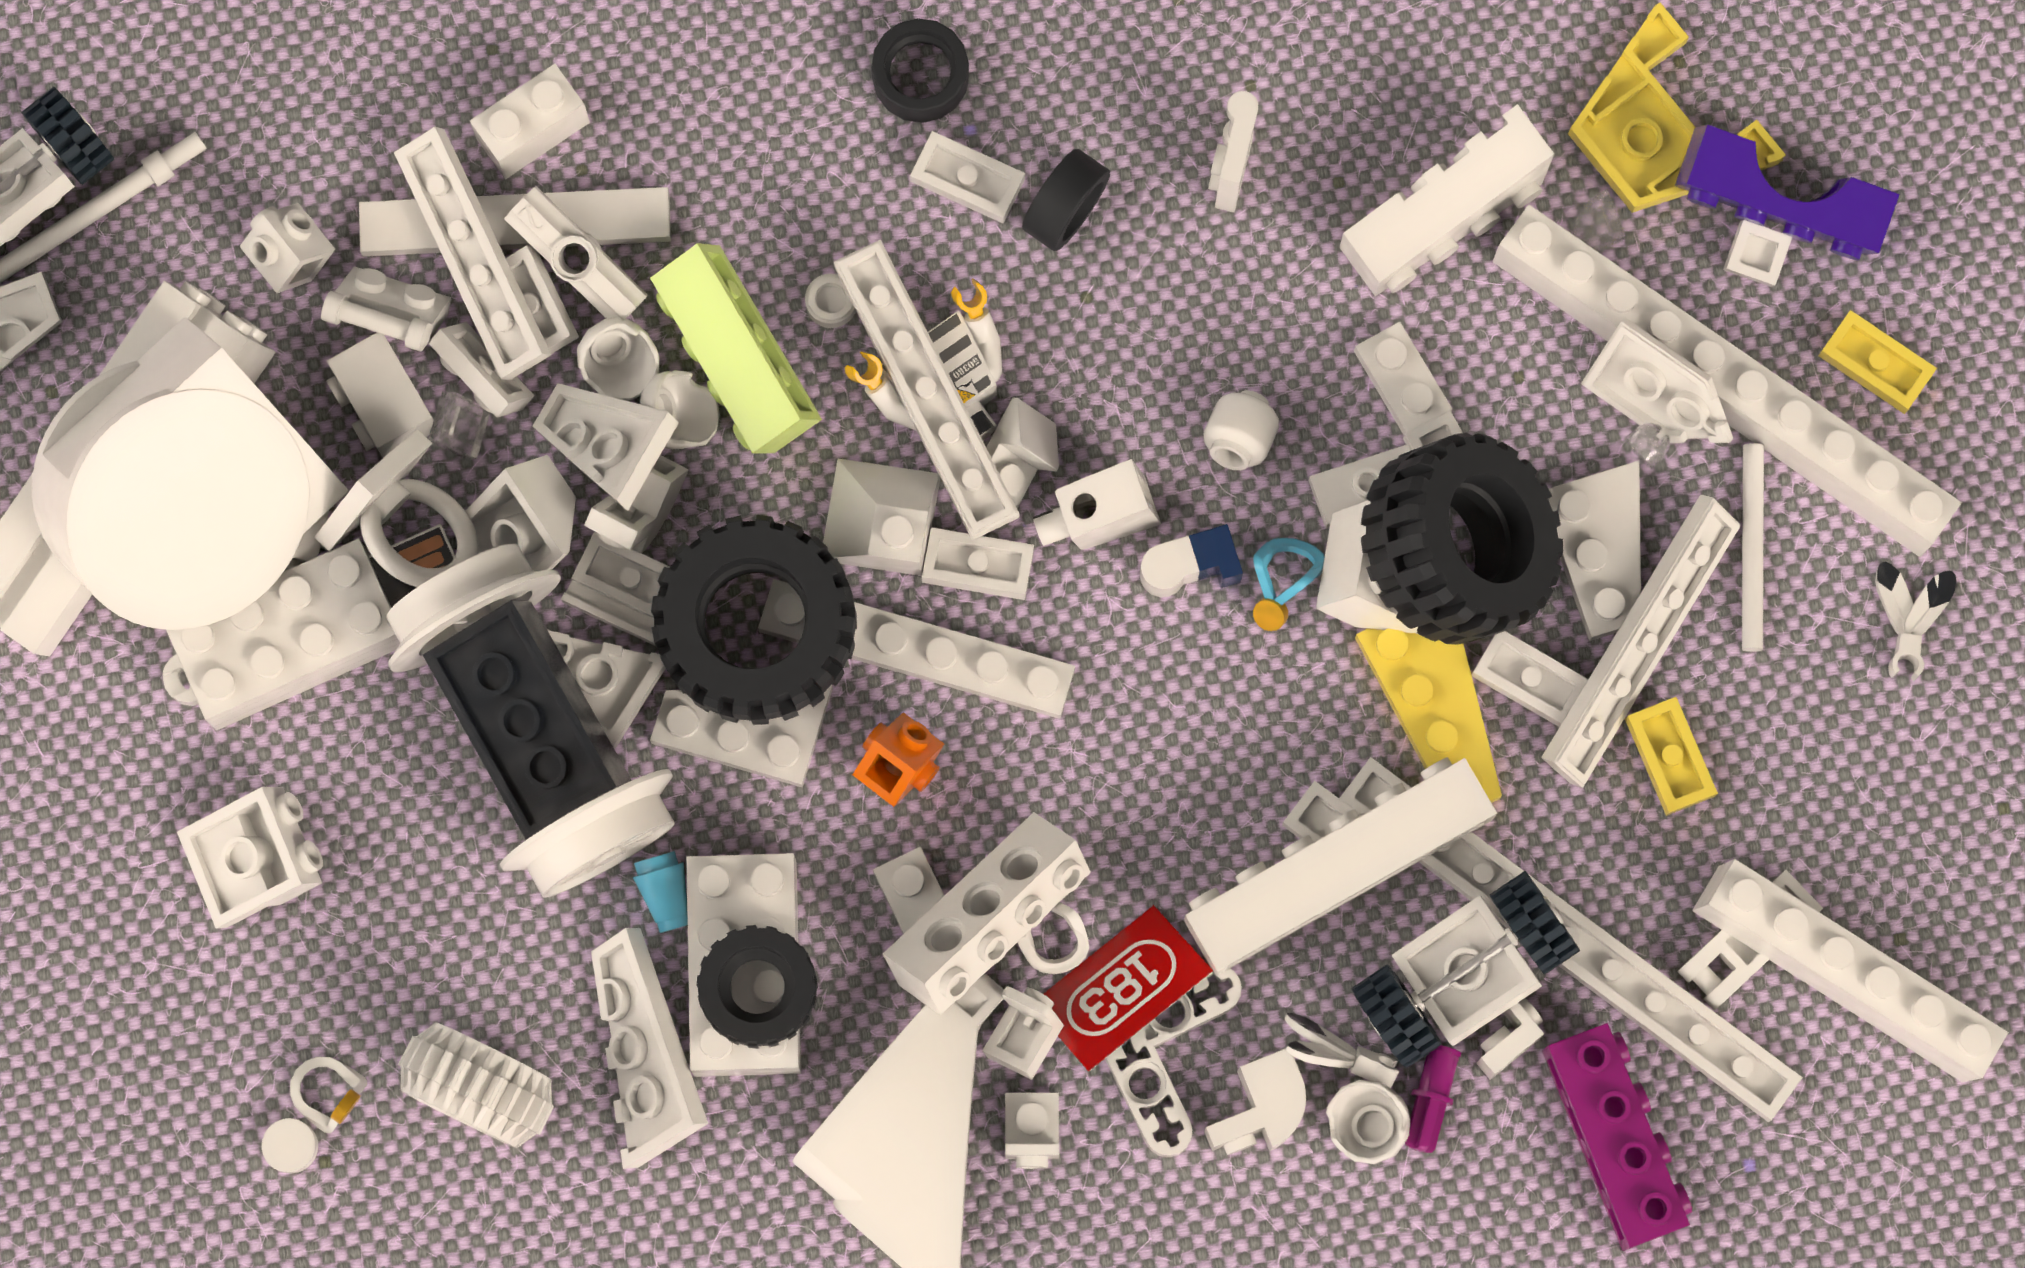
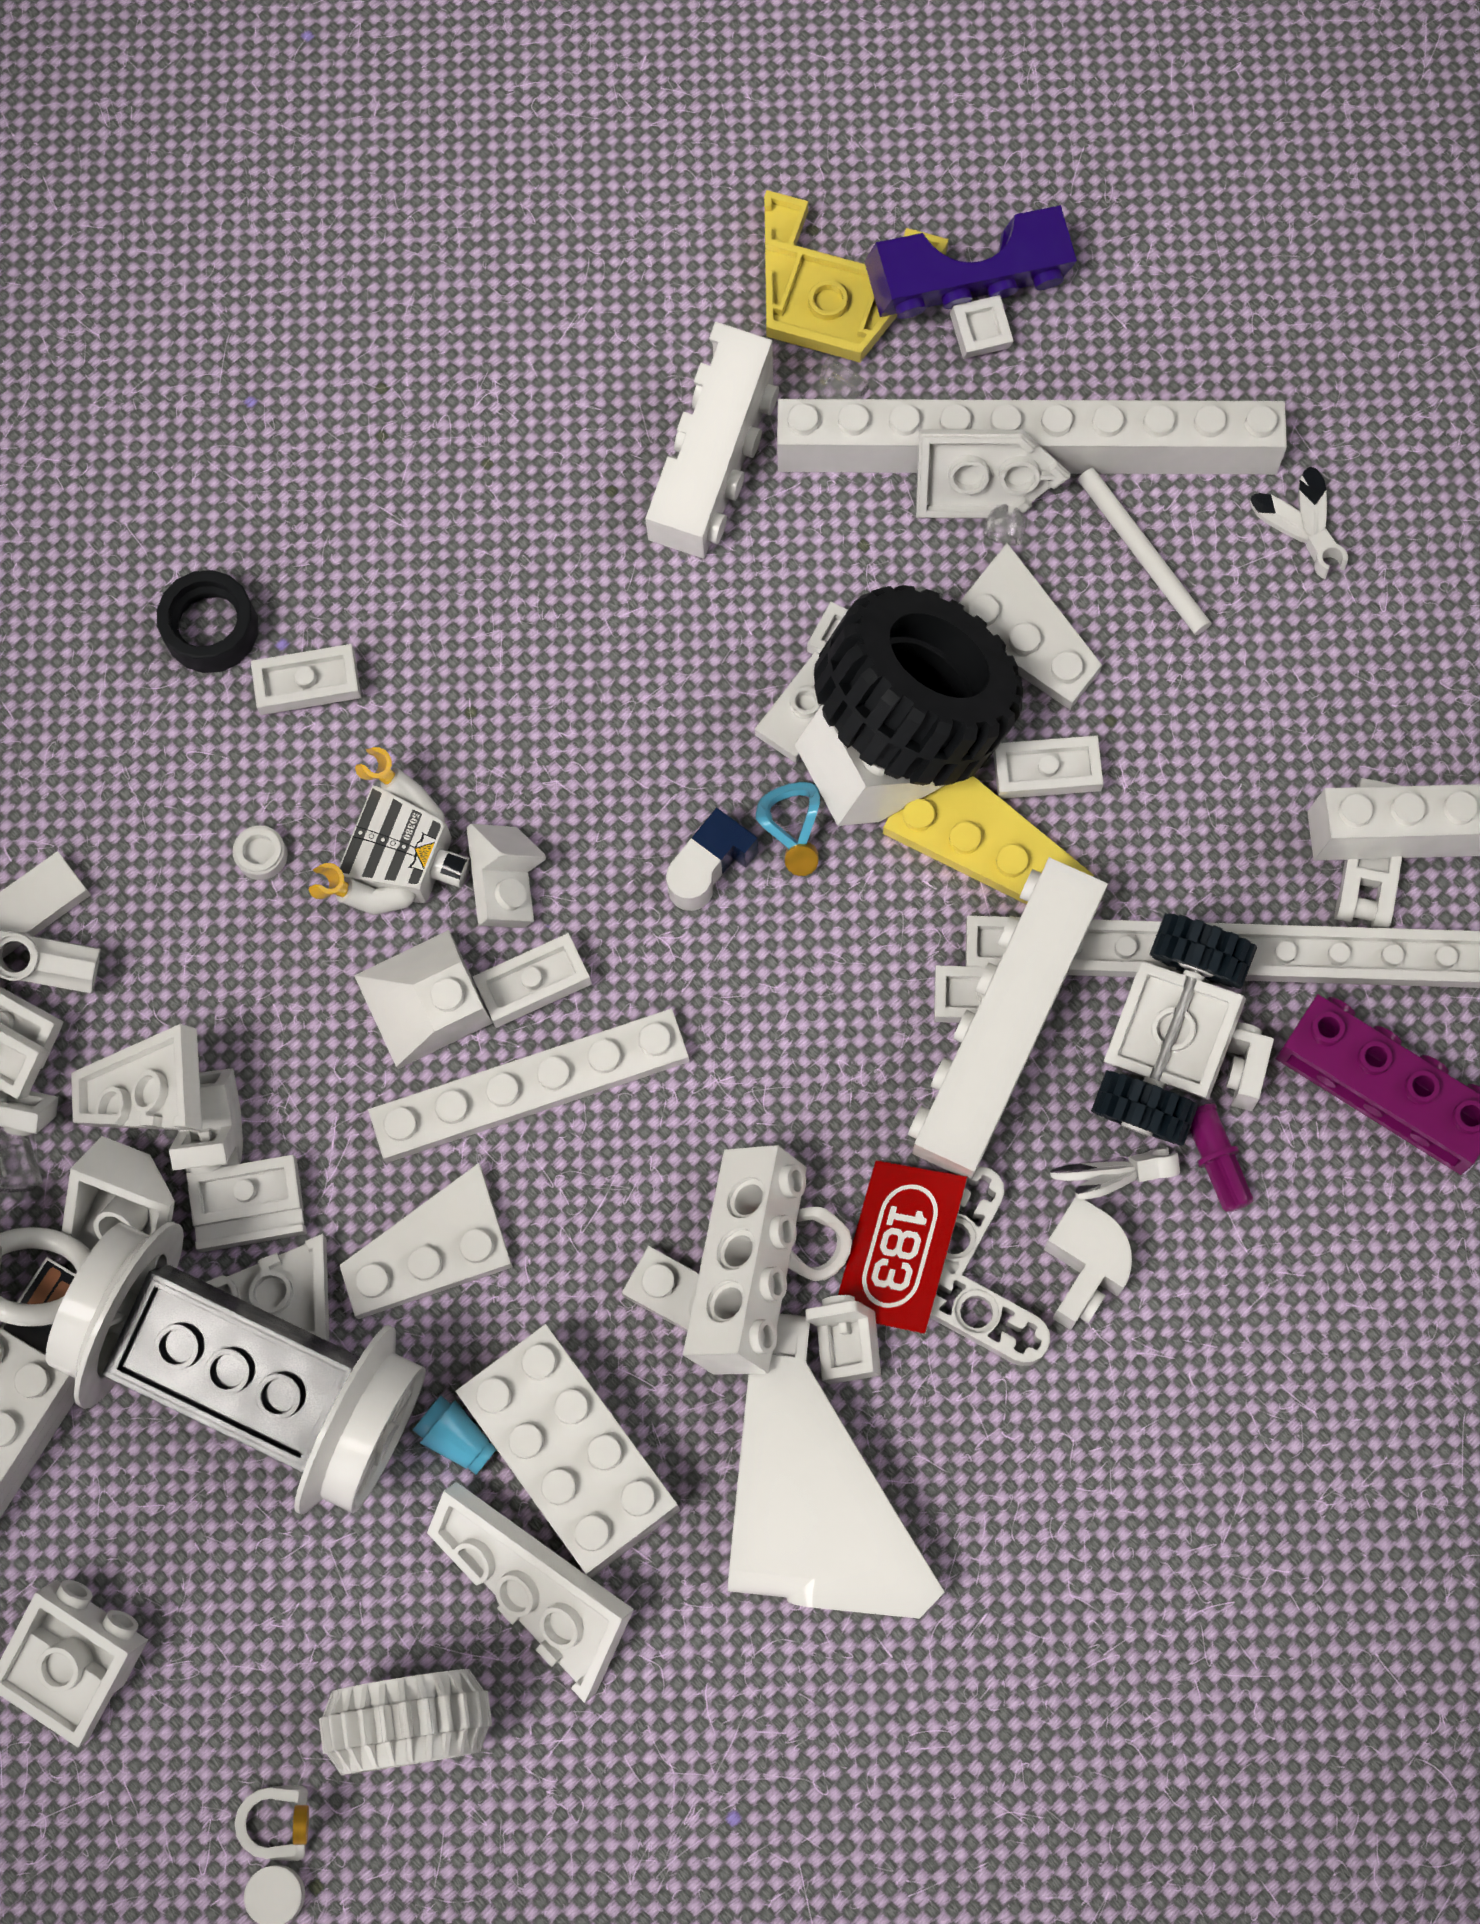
camera: 30 degrees left, 5 degrees down
white hair [577,317,659,401] -> none
white hair [640,370,720,449] -> none
yellowish green brick [650,243,822,453] -> none
black tyre [651,515,857,725] -> none
black tyre [696,925,818,1049] -> none
white tile [834,239,1020,540] -> none
orange brick [852,712,945,807] -> none
white bracket [1005,1093,1059,1169] -> none
black tyre [1022,149,1110,251] -> none
white torso [1033,459,1161,550] -> none
white head [1204,390,1279,471] -> none
white plate [1208,91,1258,213] -> none
white hair [1326,1080,1410,1164] -> none
white plate [1354,322,1452,435] -> none
white tile [1541,494,1741,788] -> none
light yellow plate [1625,697,1718,816] -> none
light yellow plate [1818,310,1937,414] -> none

